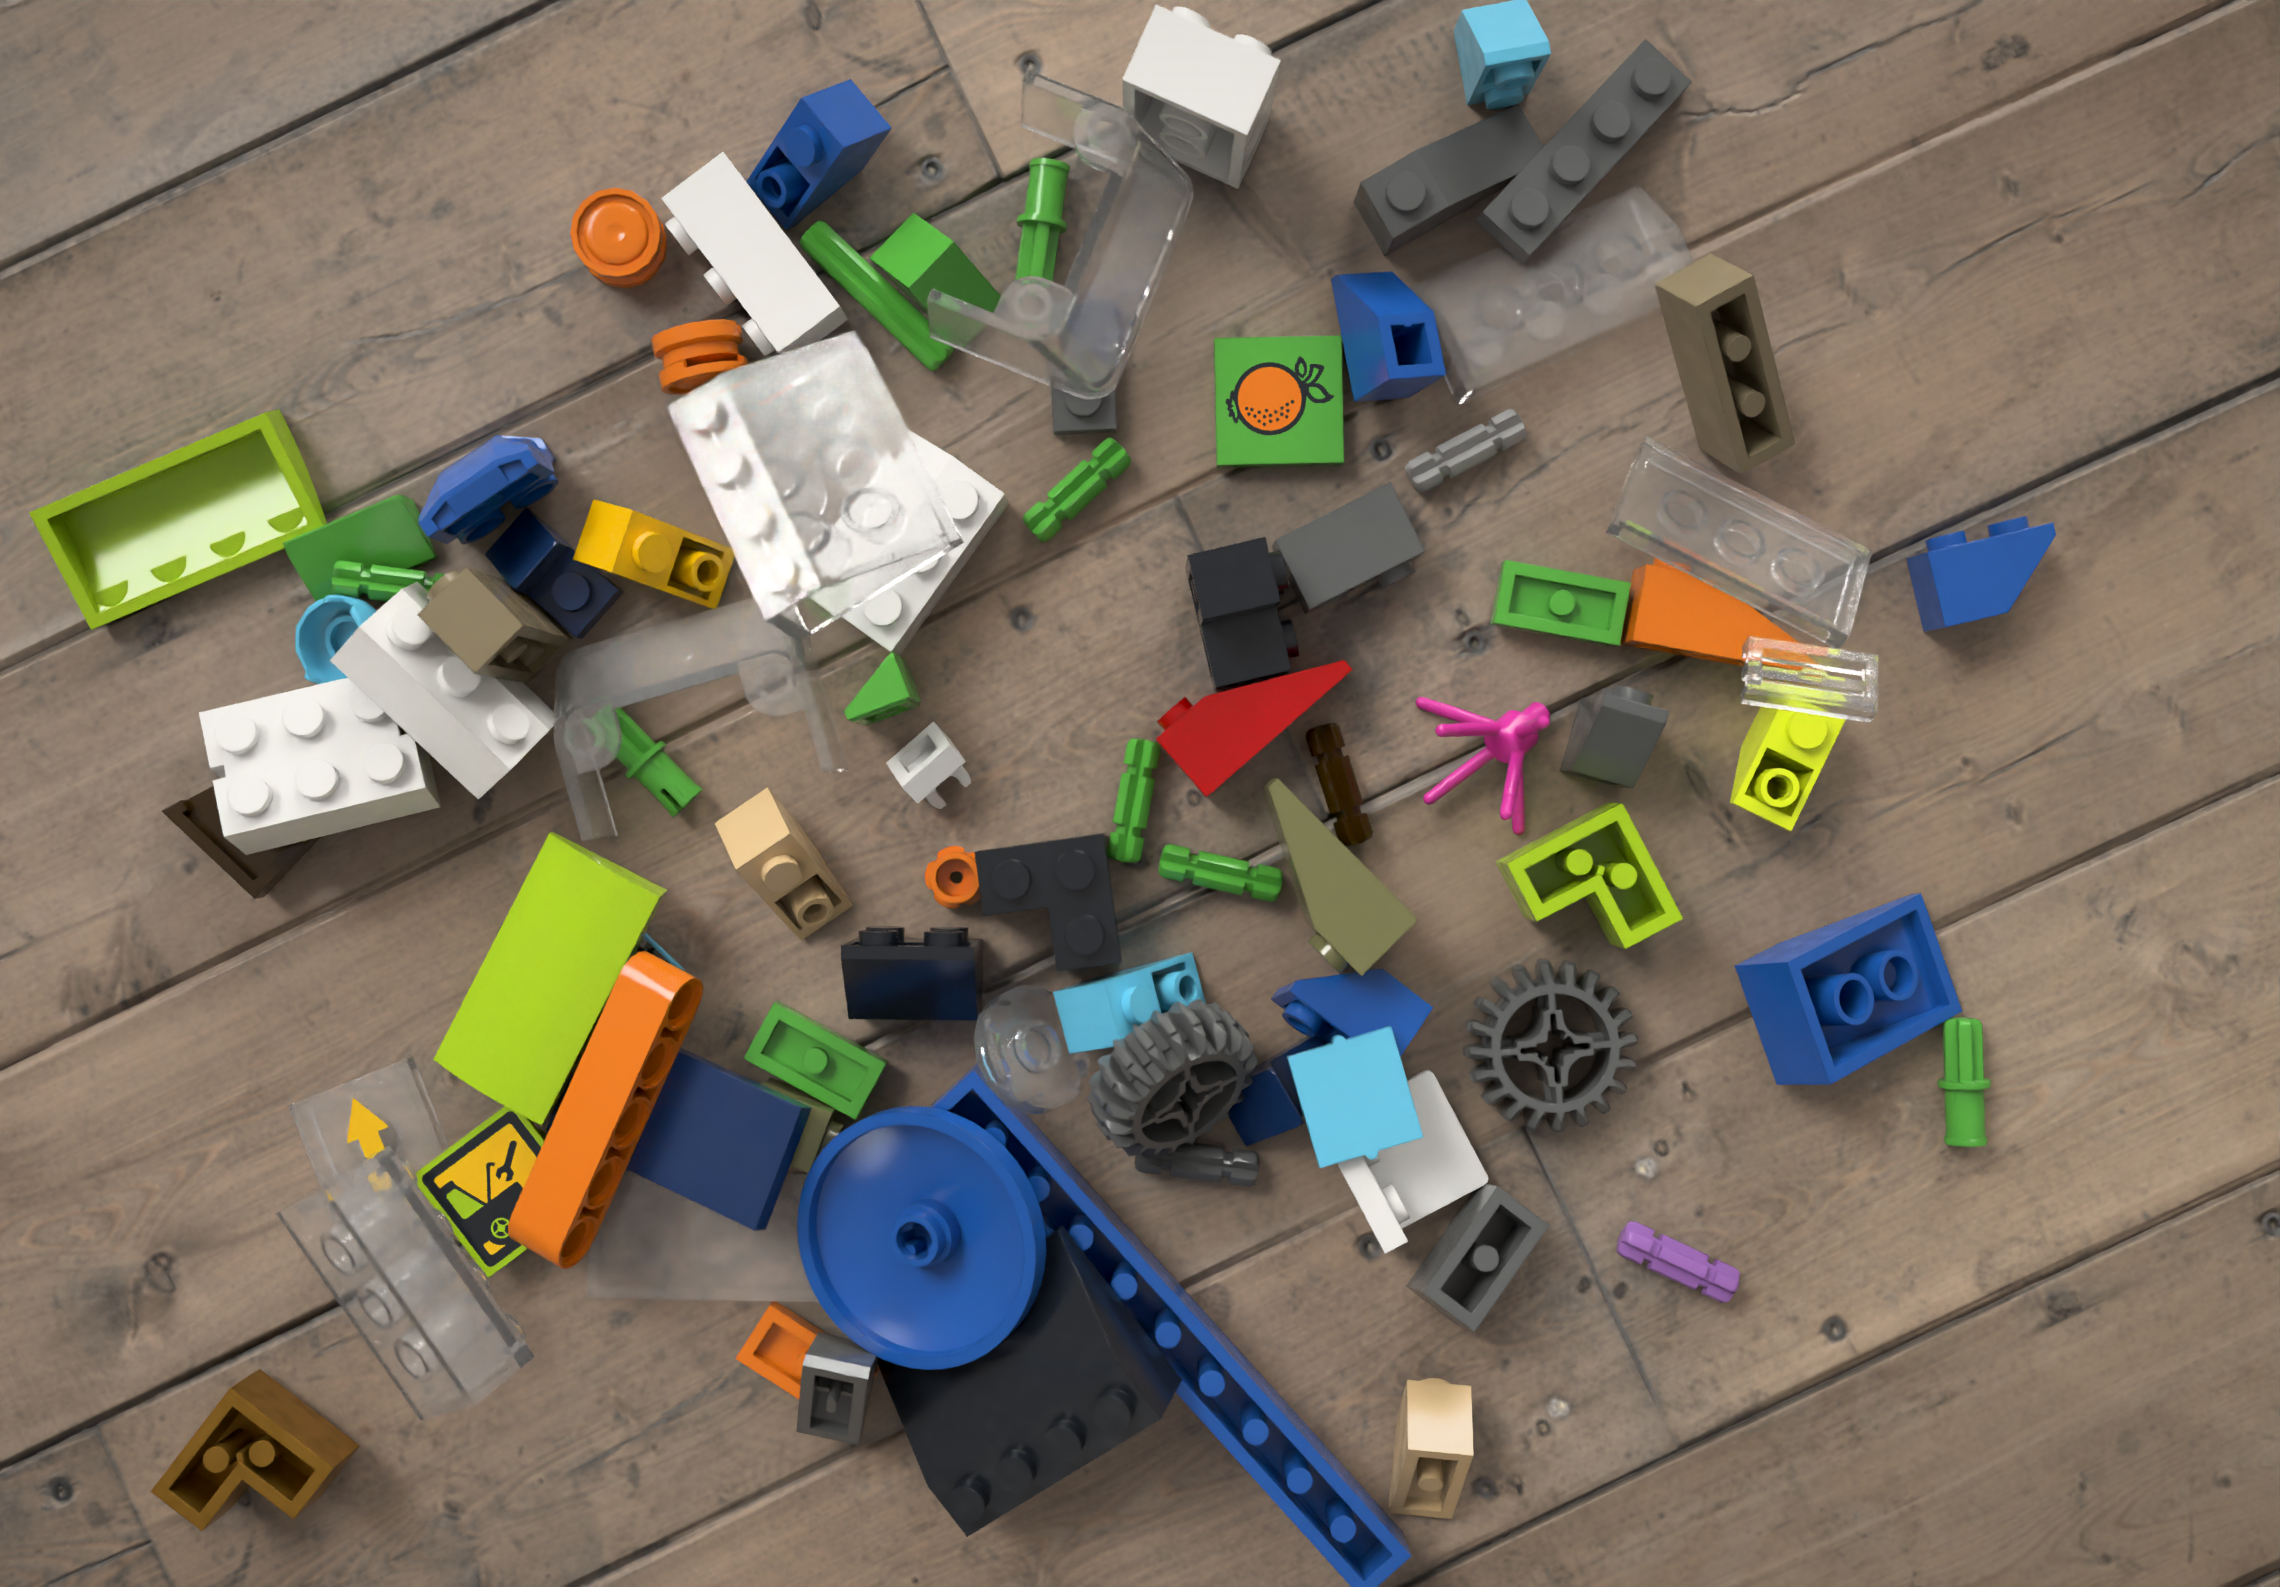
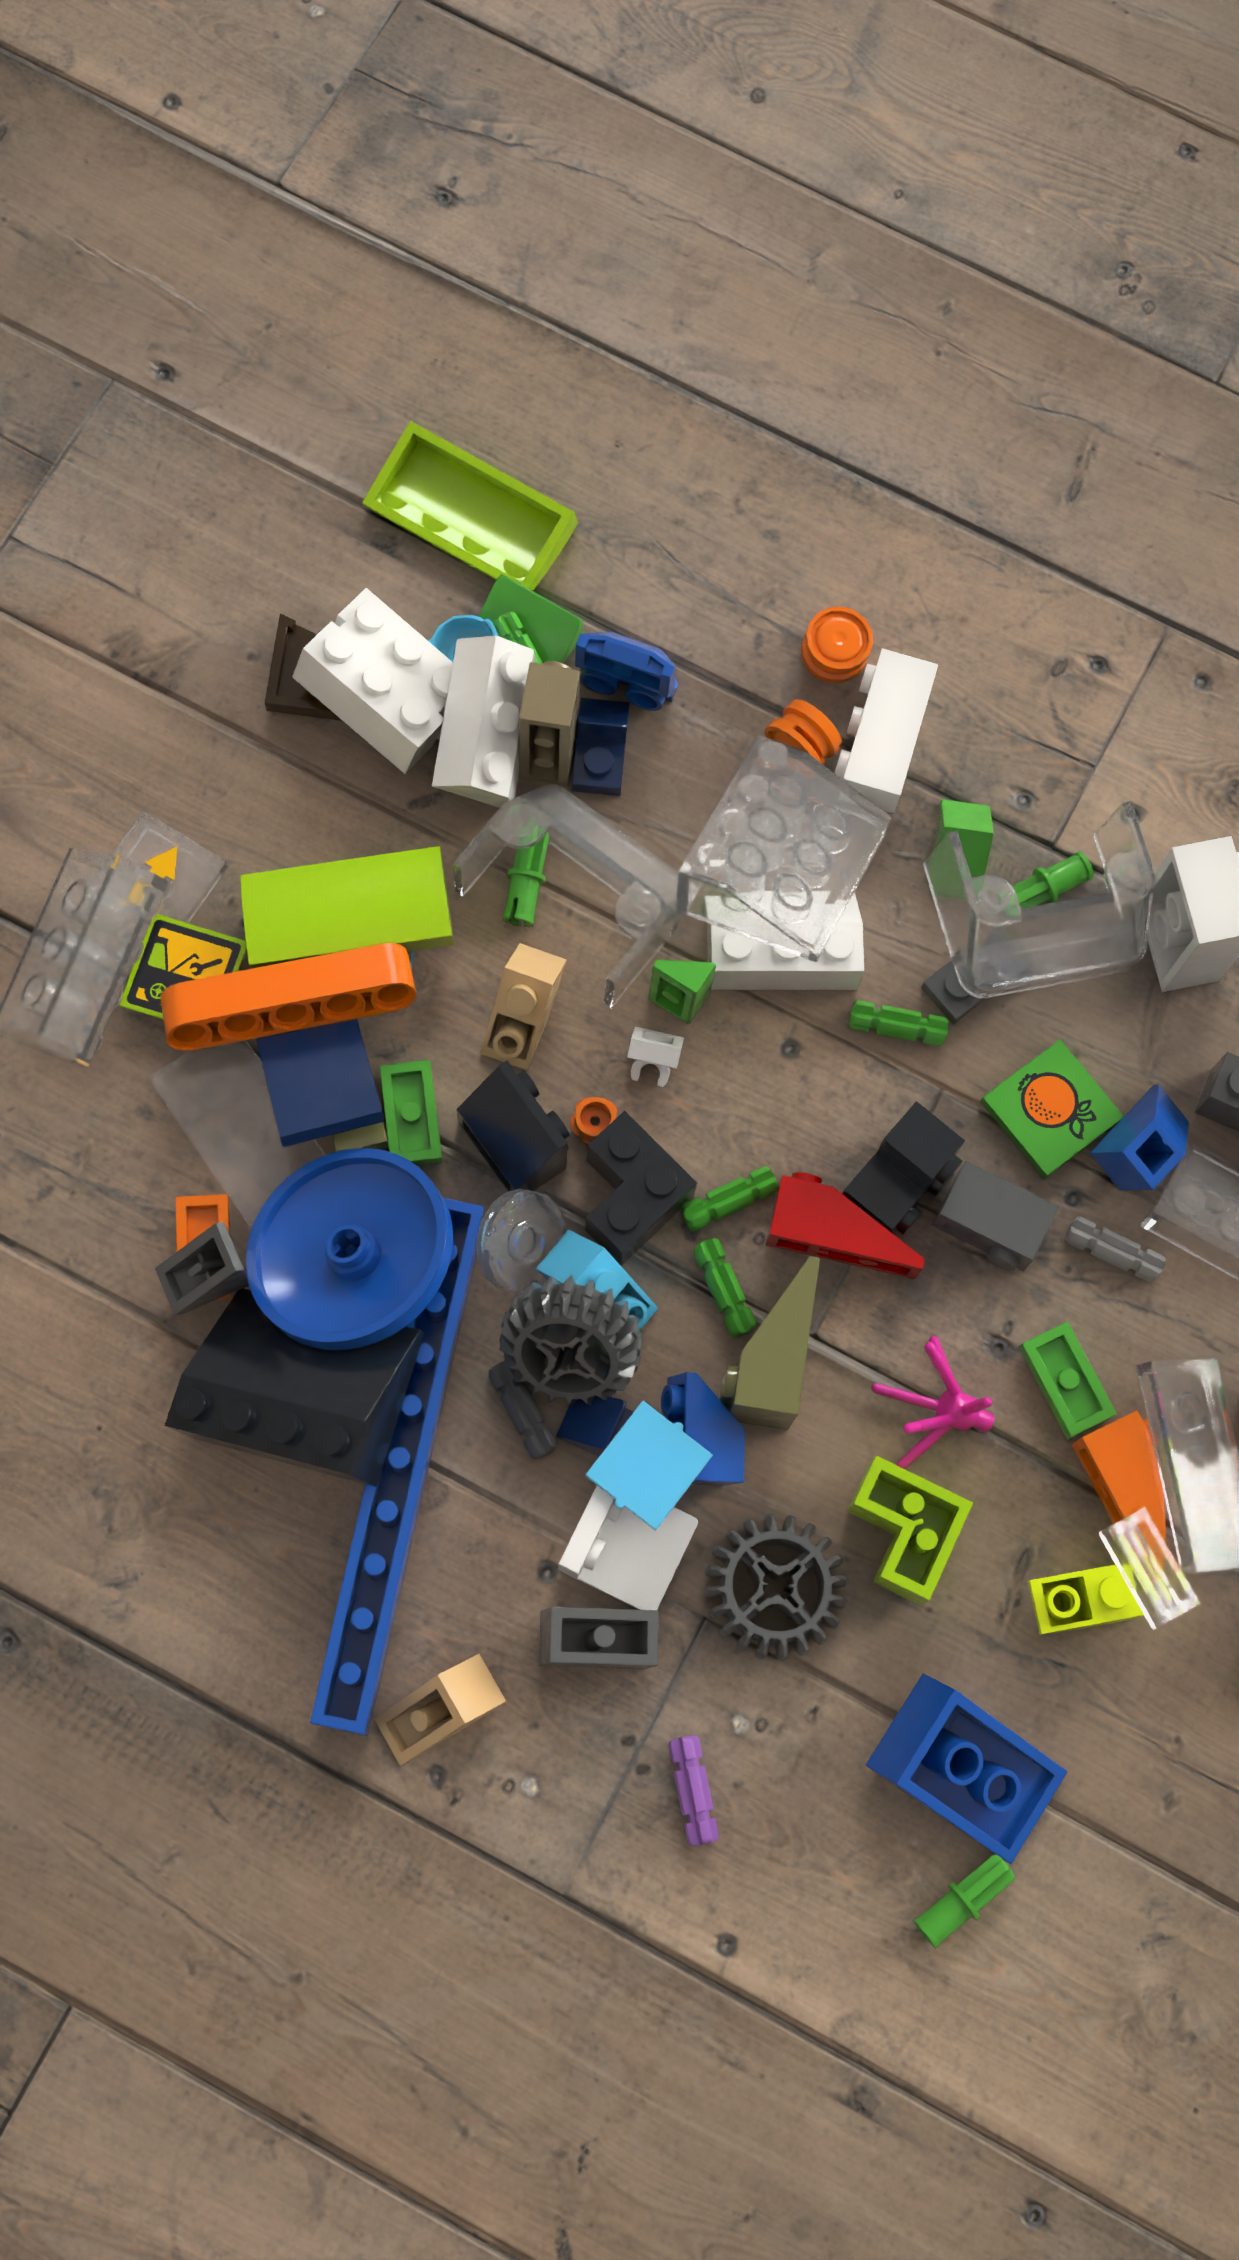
camera: 50 degrees right, 15 degrees down
yellow slope [572,499,737,610] -> none
blue slope [746,79,892,230] -> none
bright green axle [800,221,954,371] -> none
dark brown axle [1306,722,1373,846] -> none
dark grey slope [1560,685,1670,788] -> none

